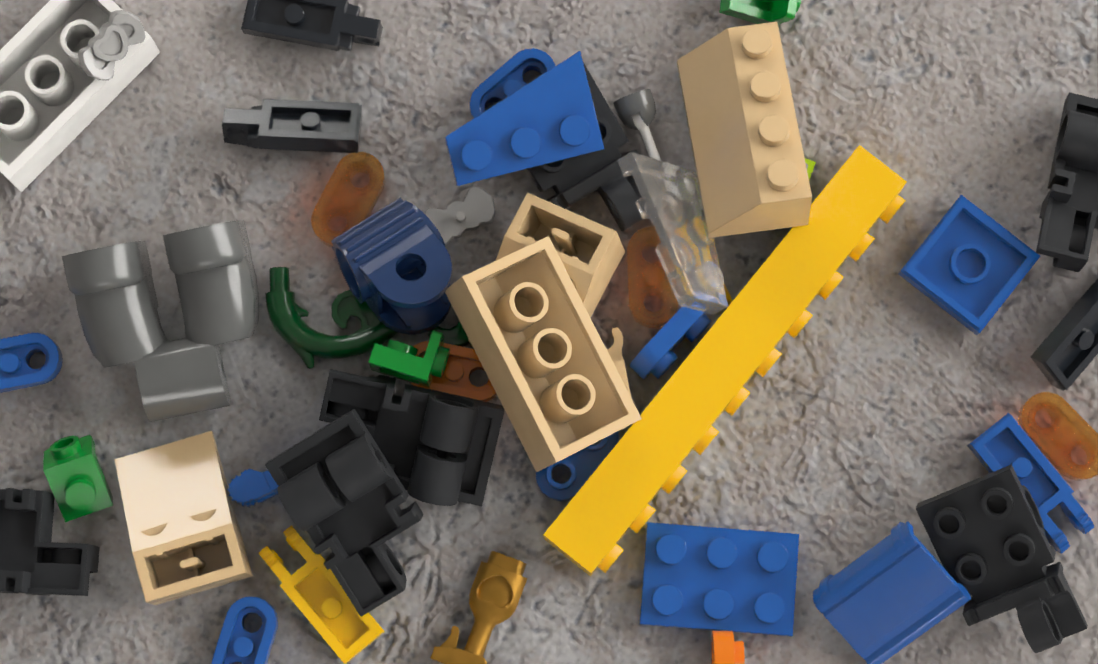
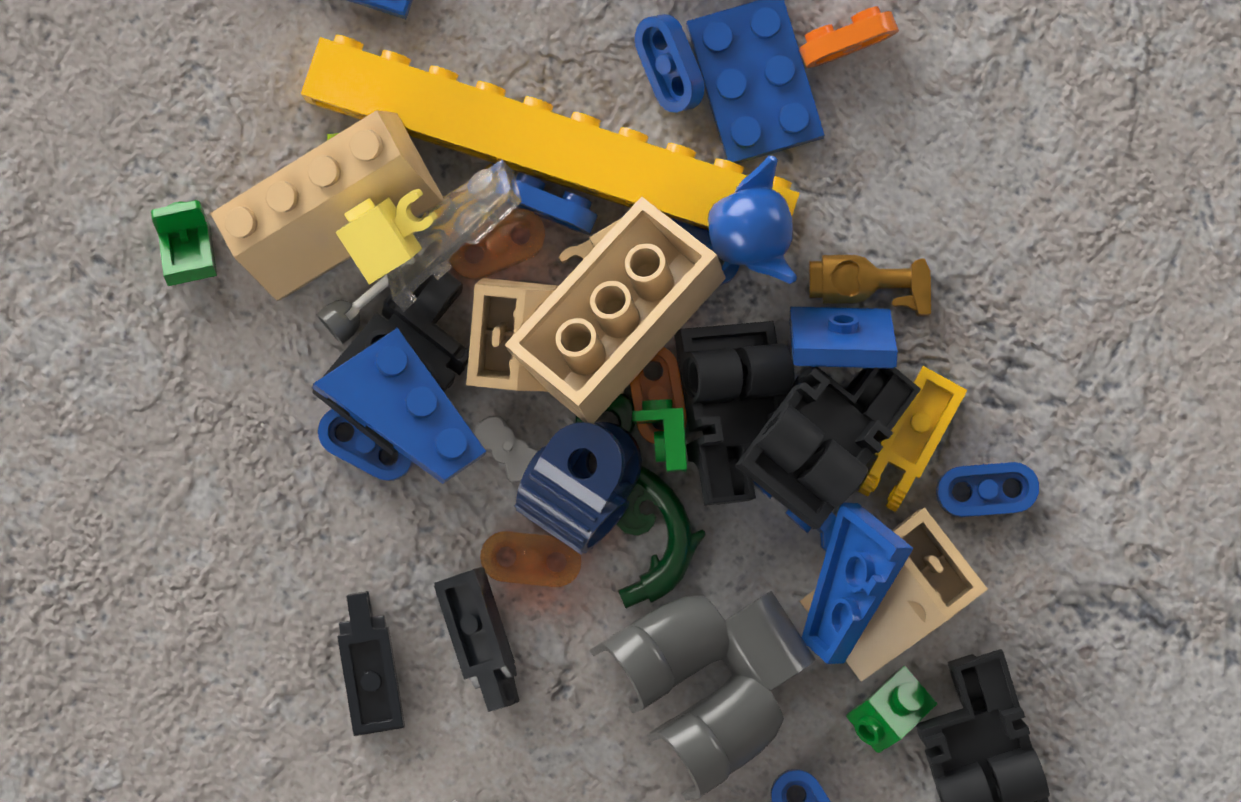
camera: 110 degrees left, 5 degrees up
none -> light yellow brick [335,189,438,285]
none -> blue plate [635,14,705,113]
none -> blue piece [708,156,797,284]
none -> blue plate [789,306,898,368]
none -> blue wing [802,502,914,664]

